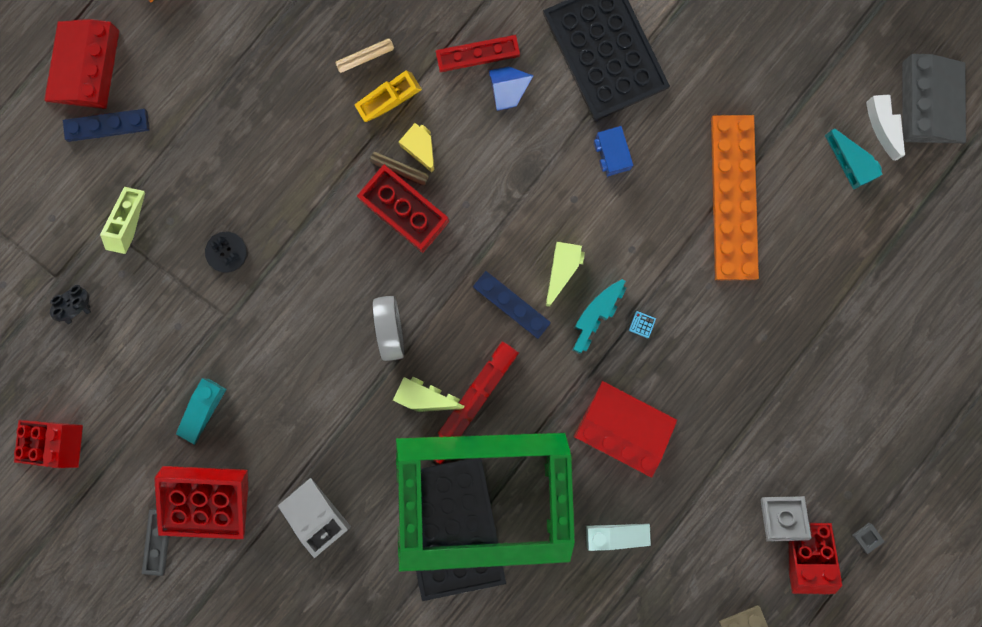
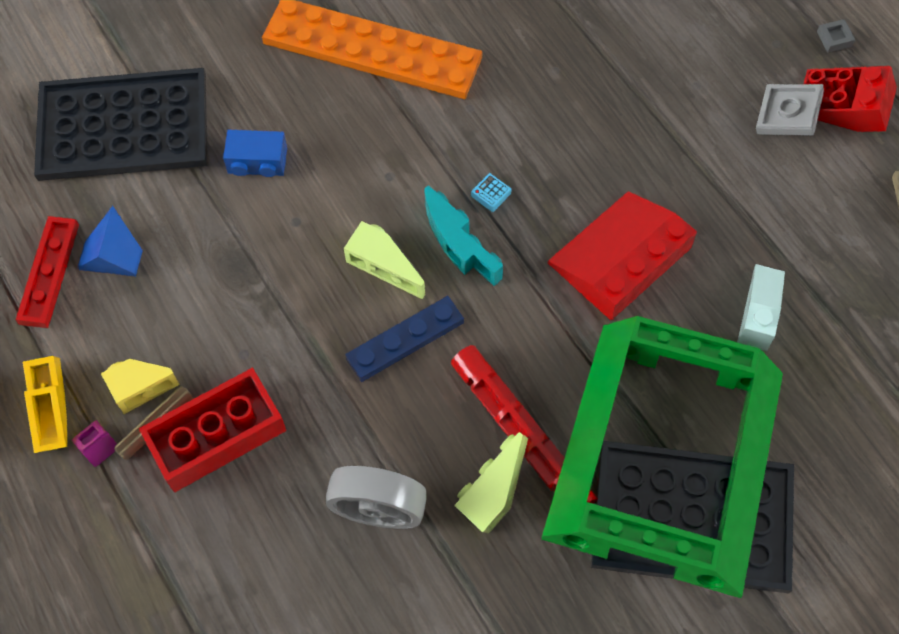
camera: 70 degrees left, 20 degrees down
none -> magenta slope [71,420,117,467]

